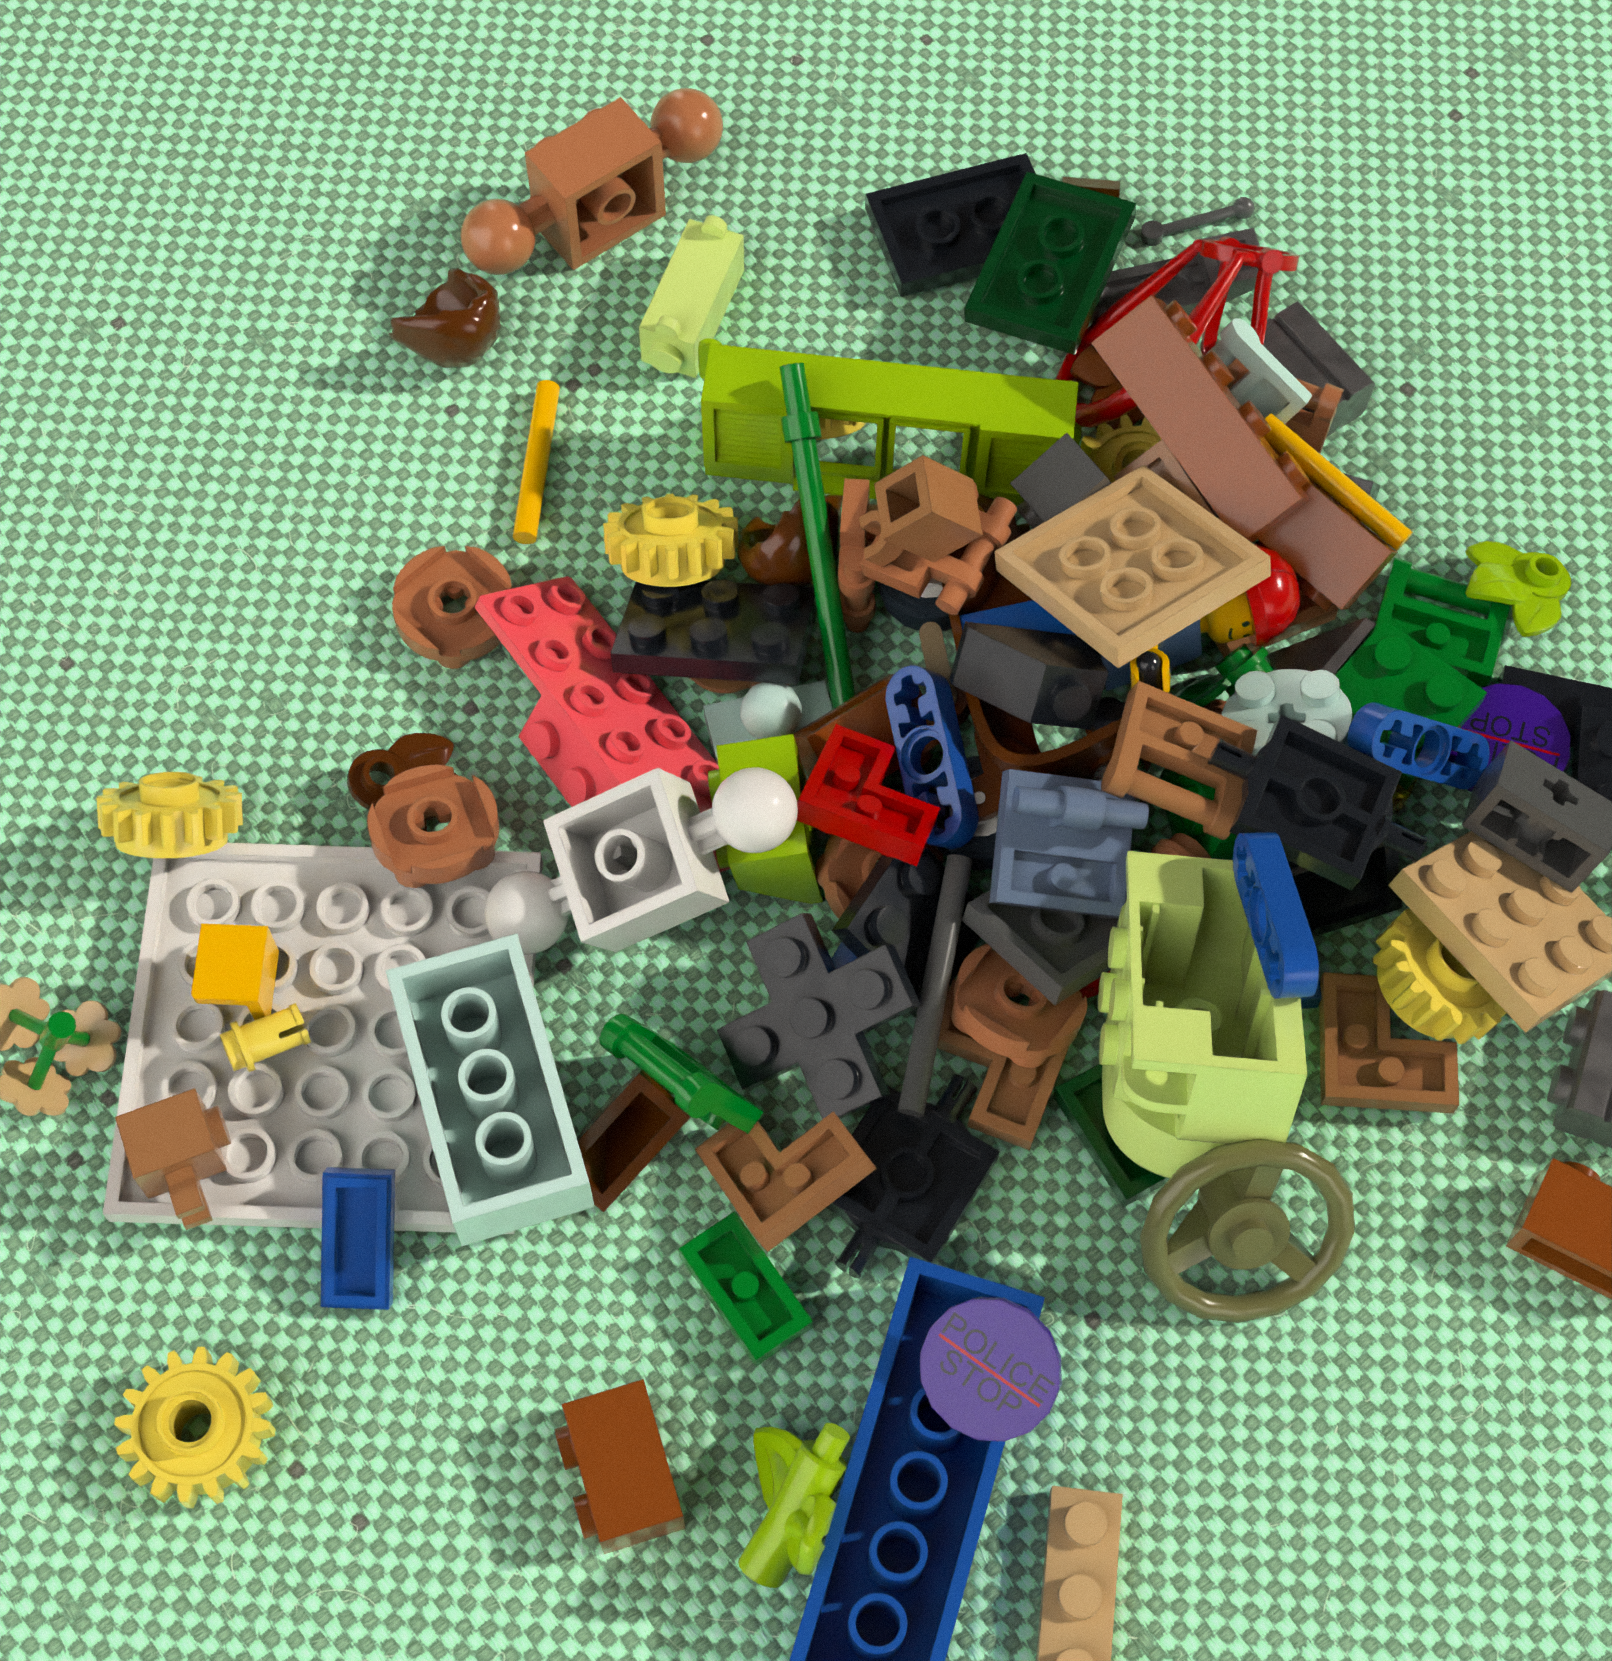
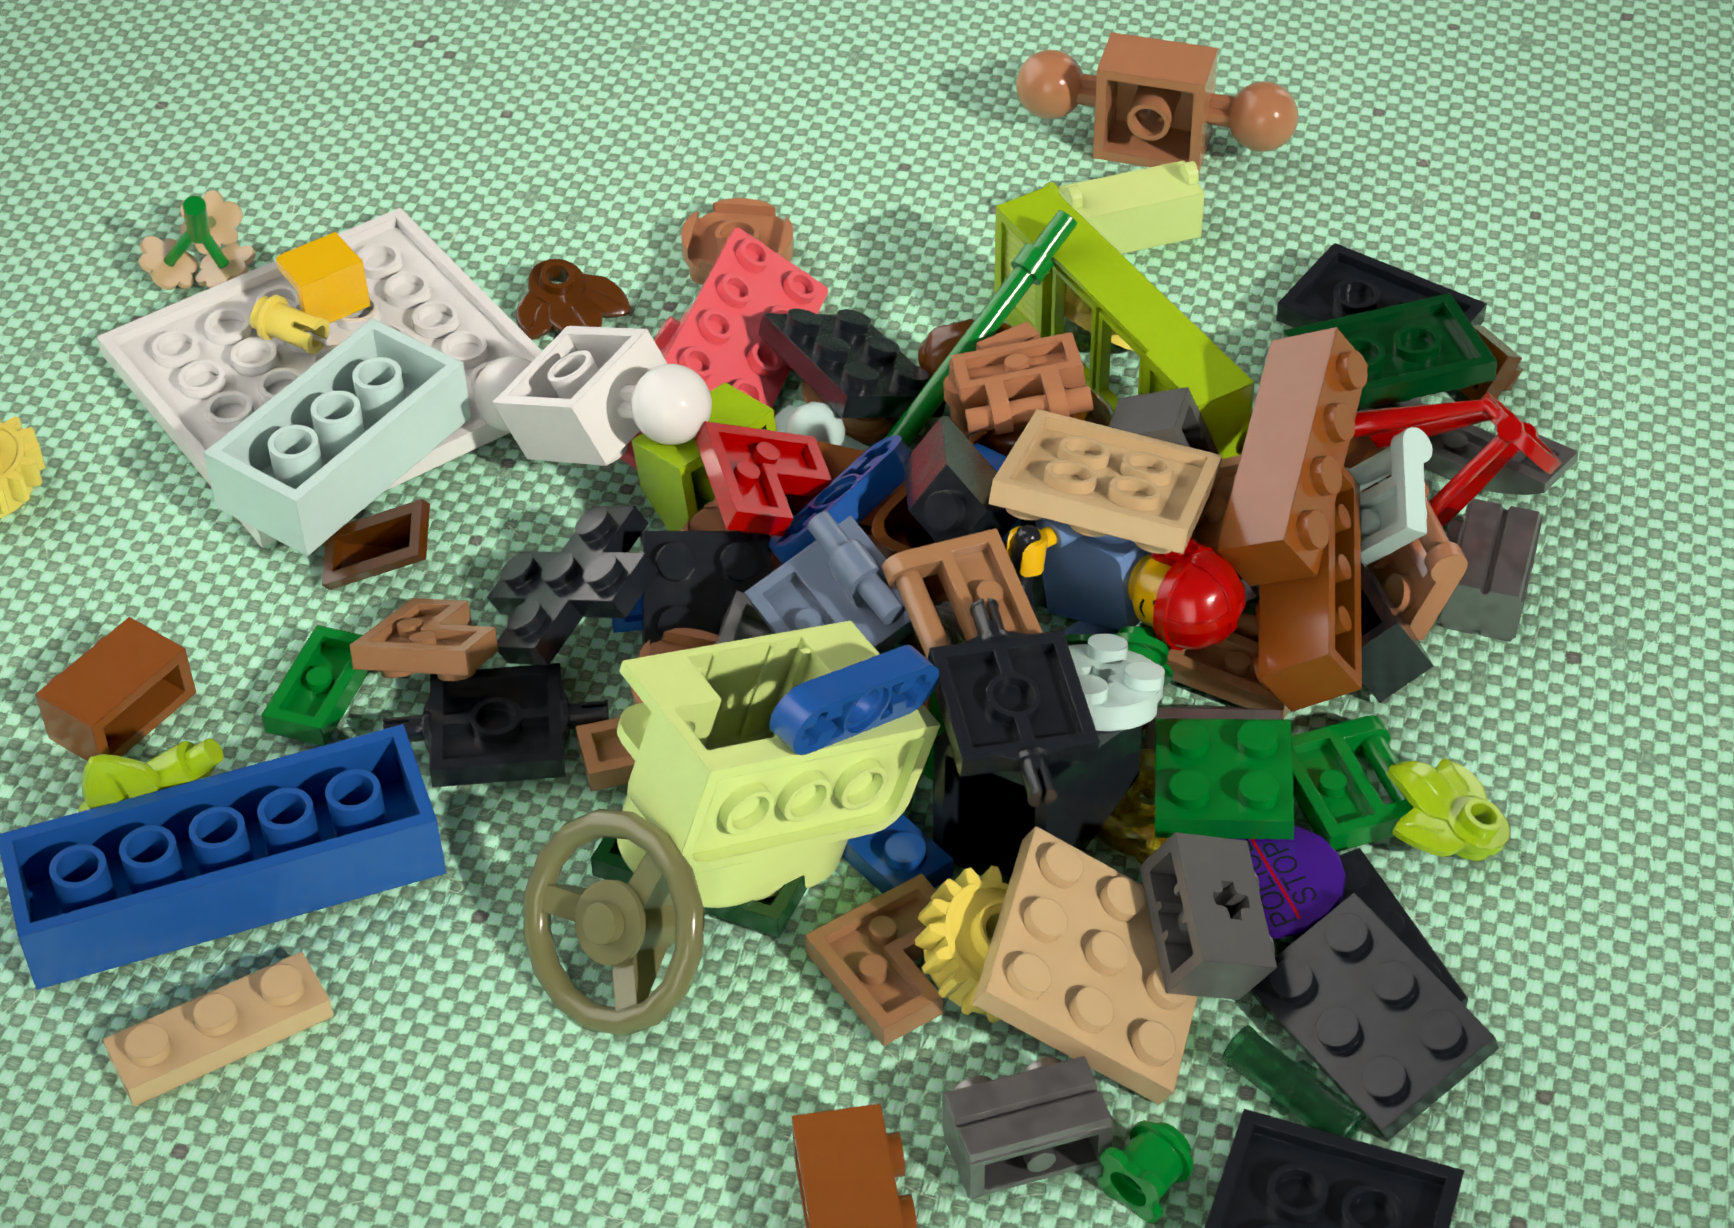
camera: 55 degrees right, 20 degrees down
light yellow gear [97,772,243,859] -> none
medium nougat brick [115,1088,231,1230] -> none
blue tile [321,1167,395,1310] -> none
nougat plate [367,765,499,888] -> none
reddish brown hair [388,268,501,368] -> none
yellow bar [512,380,560,544] -> none
green plate [599,1013,763,1134] -> none
light yellow gear [603,493,739,587] -> none
medium nougat brick [859,455,983,567] -> none
dark grey bar [898,854,973,1117] -> none
dark purple piece [920,1297,1062,1442] -> none
dark grey hinge [1141,197,1255,246] -> none
yellow bar [1264,413,1413,551] -> none
blue beam [1347,702,1489,789] -> none

